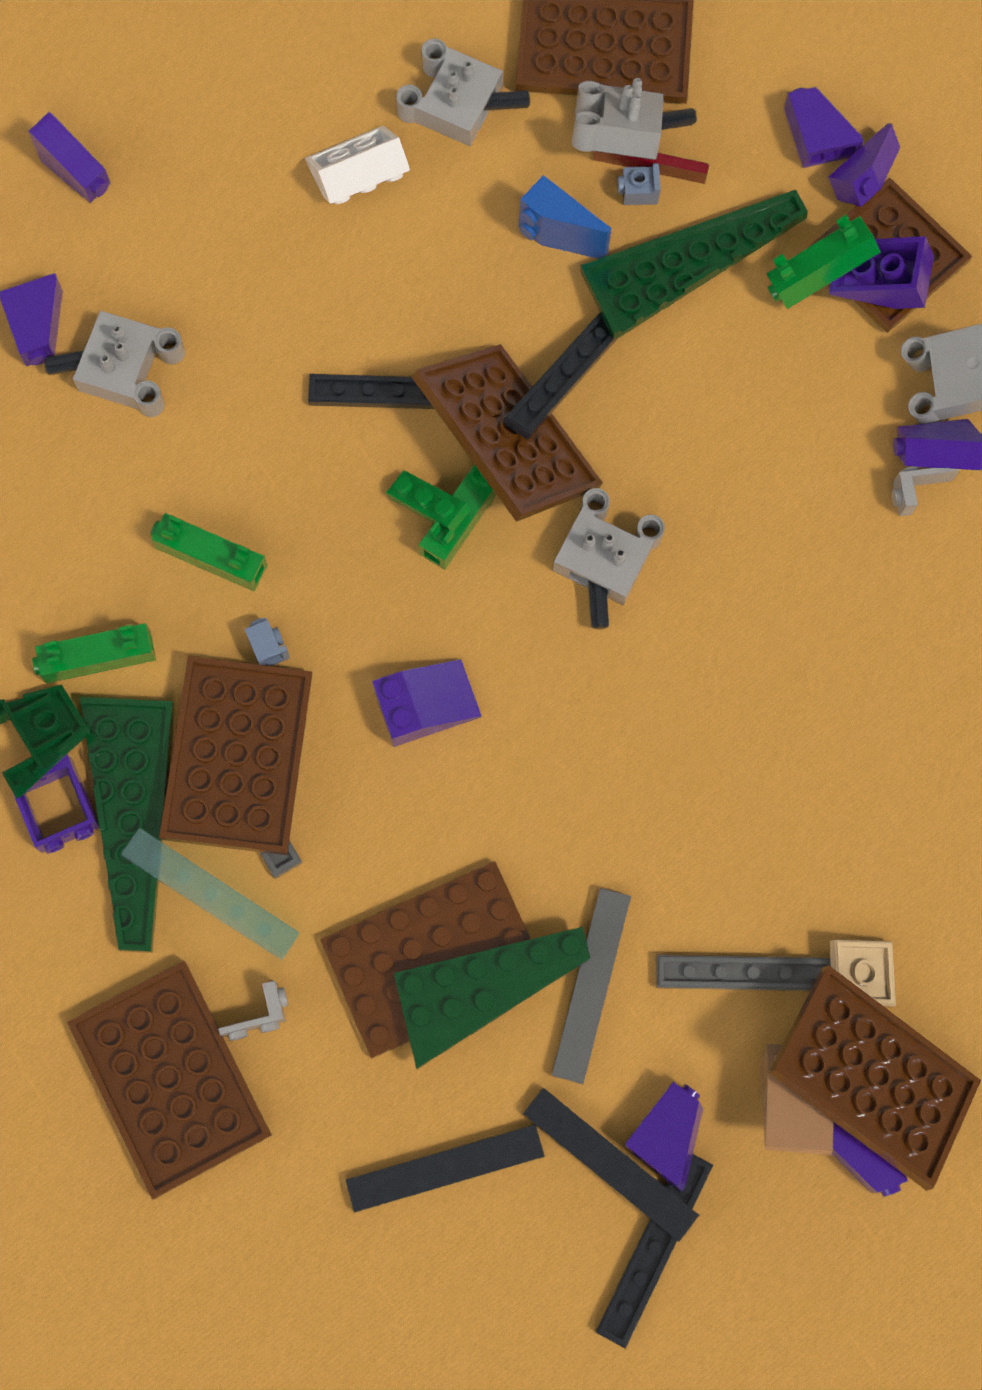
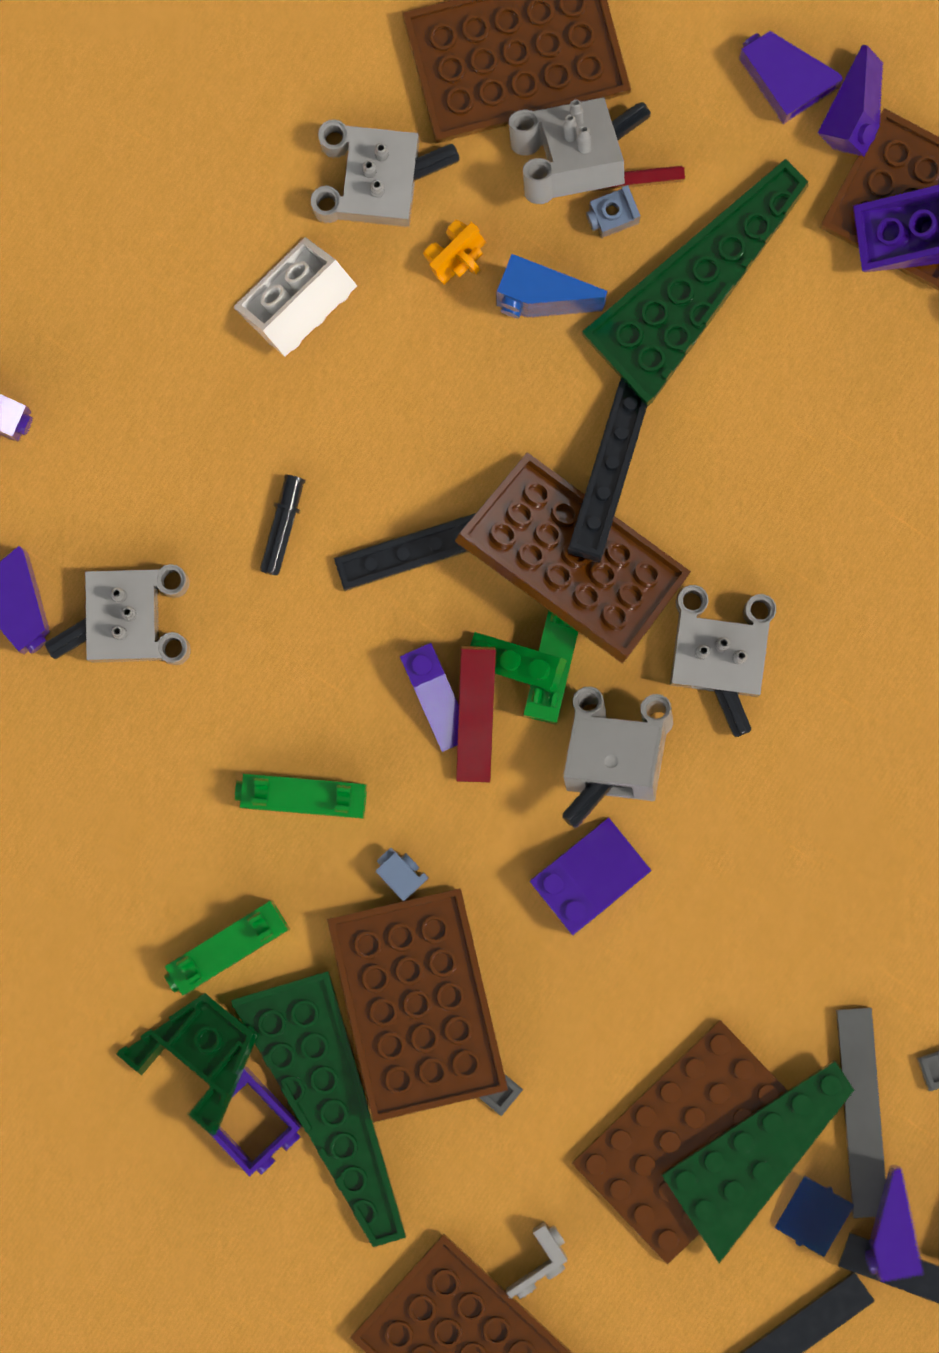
camera: 10 degrees left, 10 degrees up
clear light blue tile [121,828,300,961] -> none
green brick [766,214,880,309] -> none
none -> black axle [260,474,306,576]
none -> slope [400,643,459,752]
none -> light orange hips [423,220,486,285]
none -> dark red tile [456,646,496,783]
none -> light grey piece [562,686,673,828]
none -> clear blue piece [774,1175,854,1257]
none -> dark purple slope [865,1165,923,1282]

